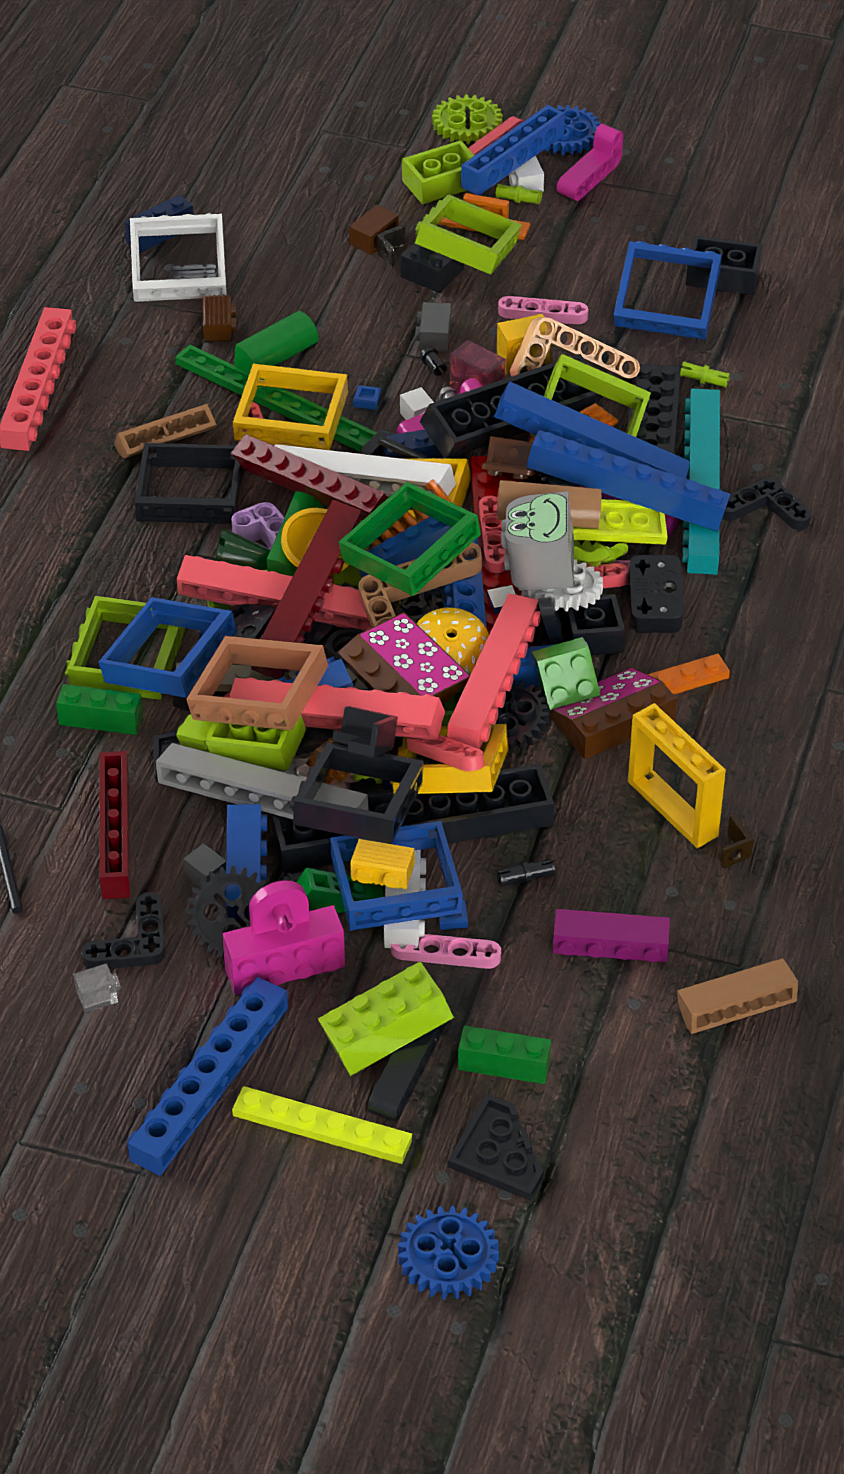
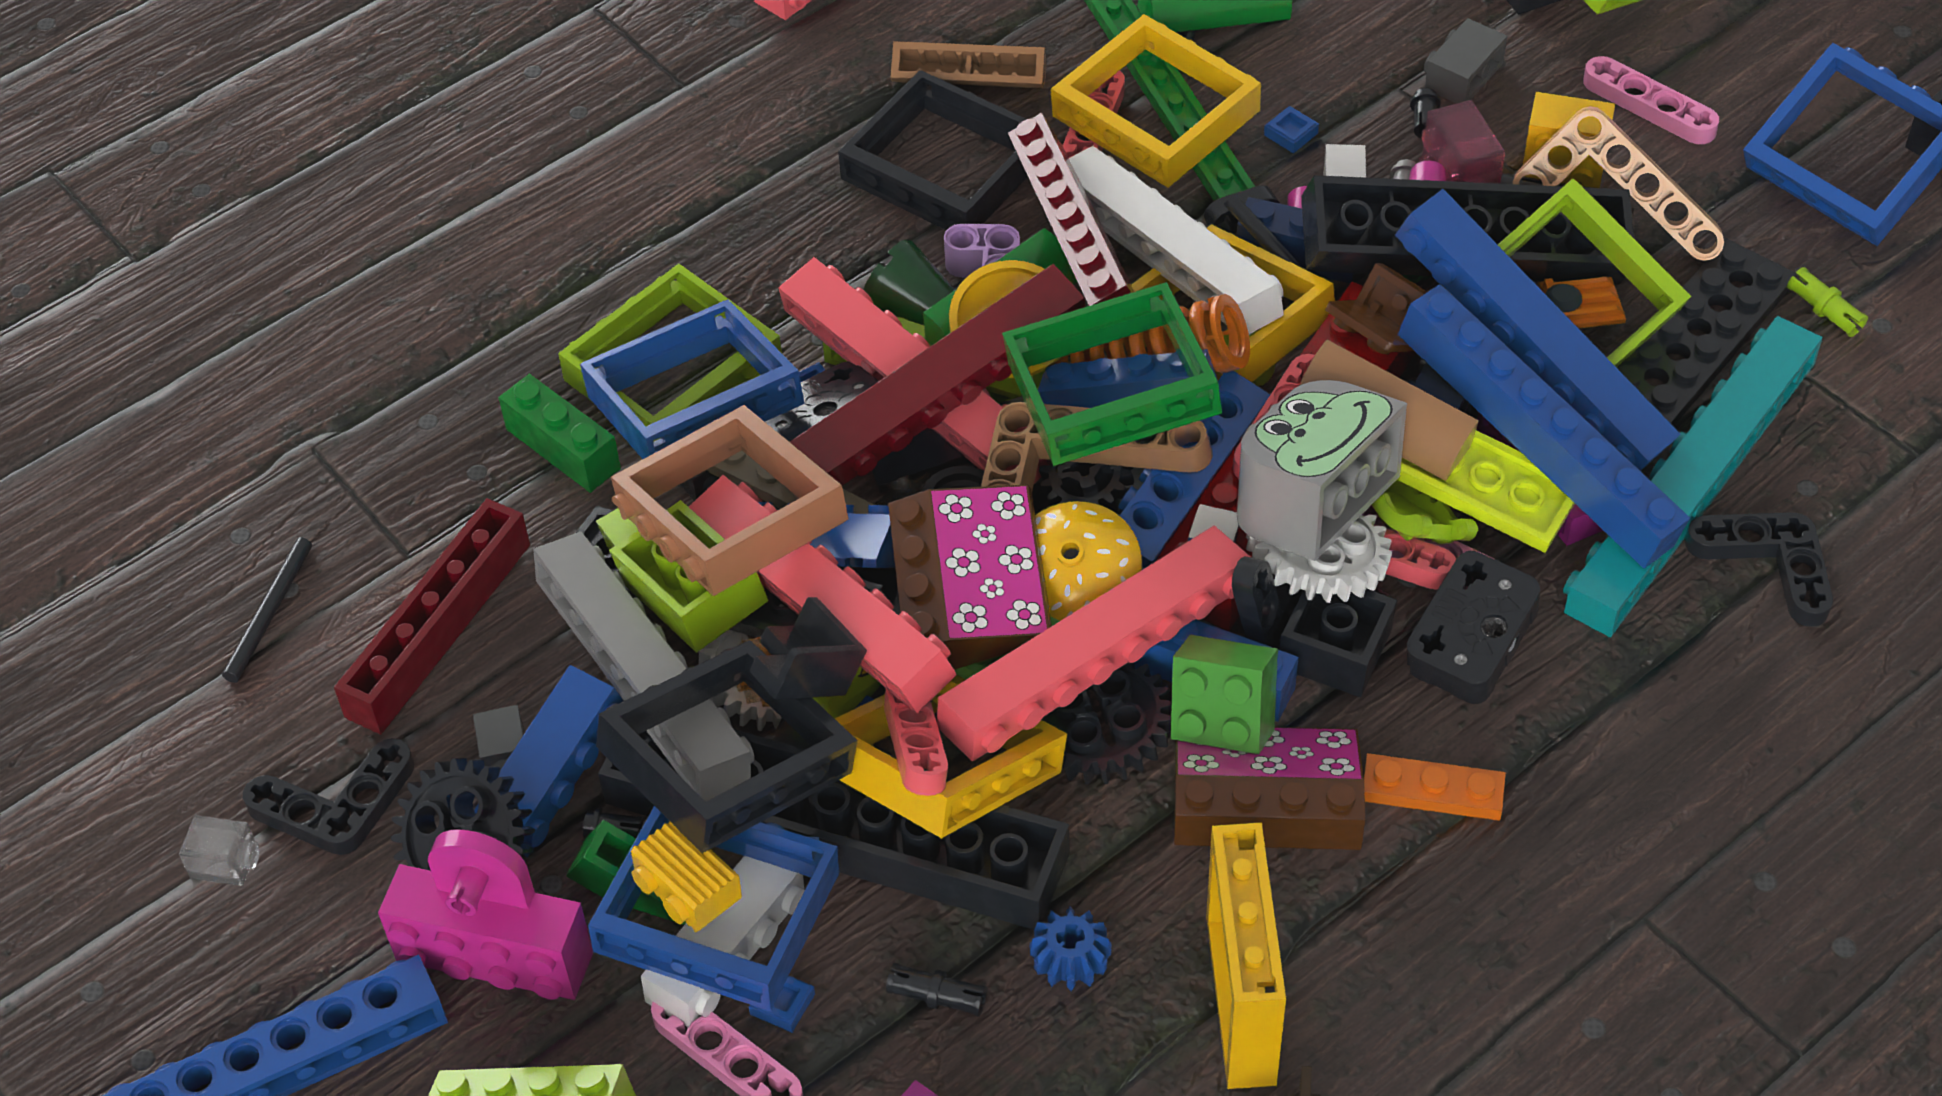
camera: 35 degrees right, 5 degrees up
none -> blue gear [1030,906,1112,992]

